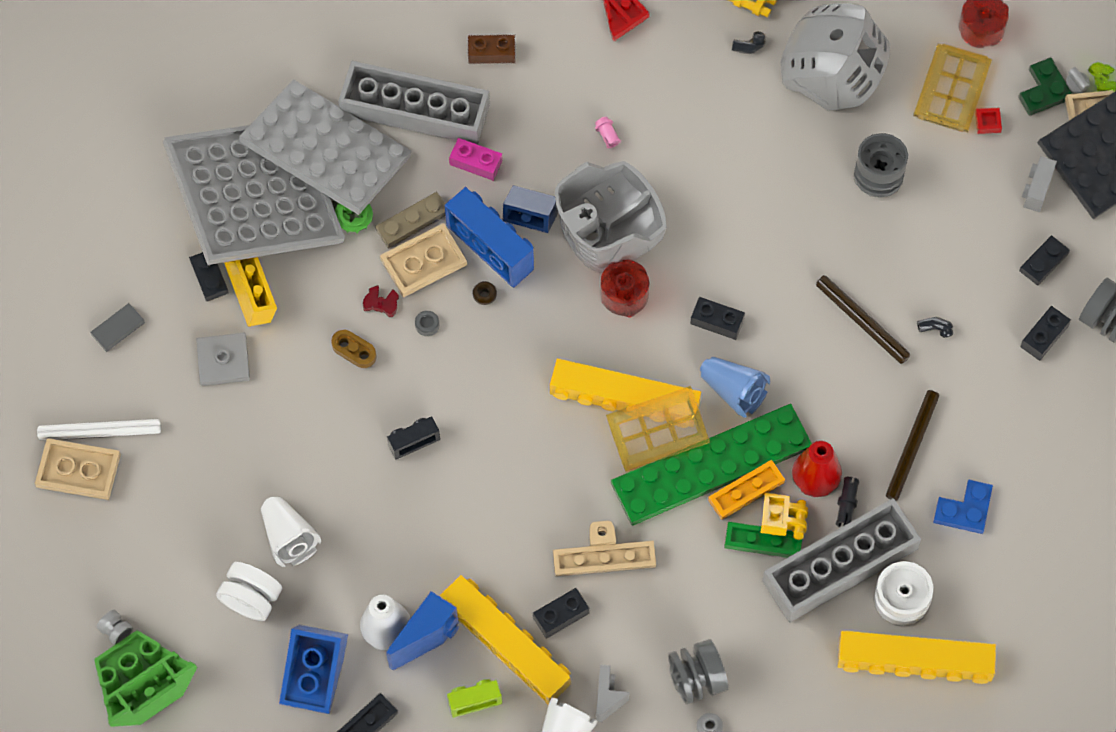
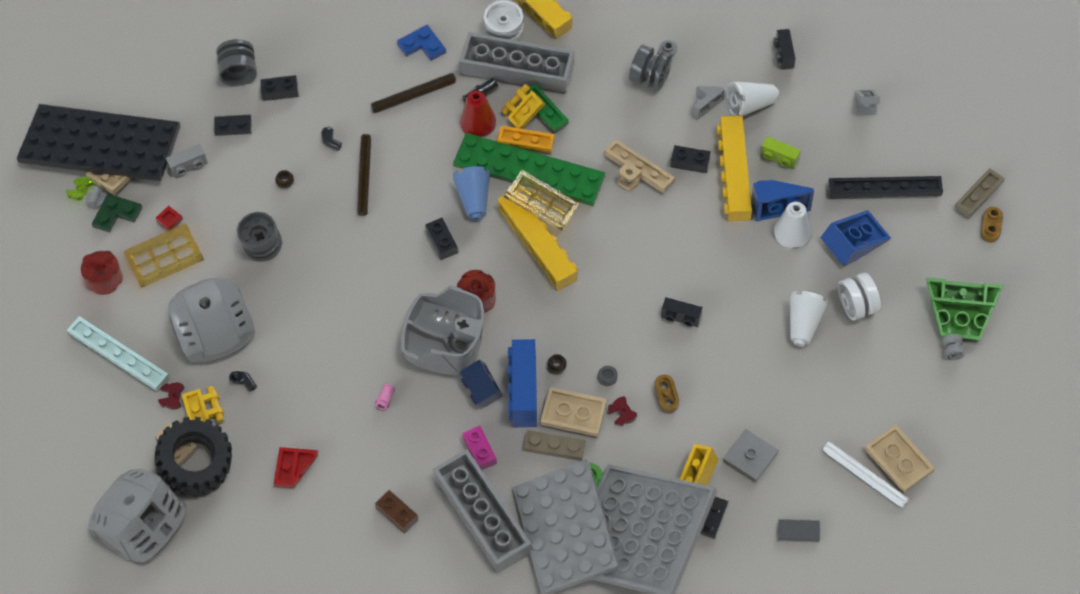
camera: 135 degrees left, 5 degrees down
none -> dark brown plate [275,170,294,188]

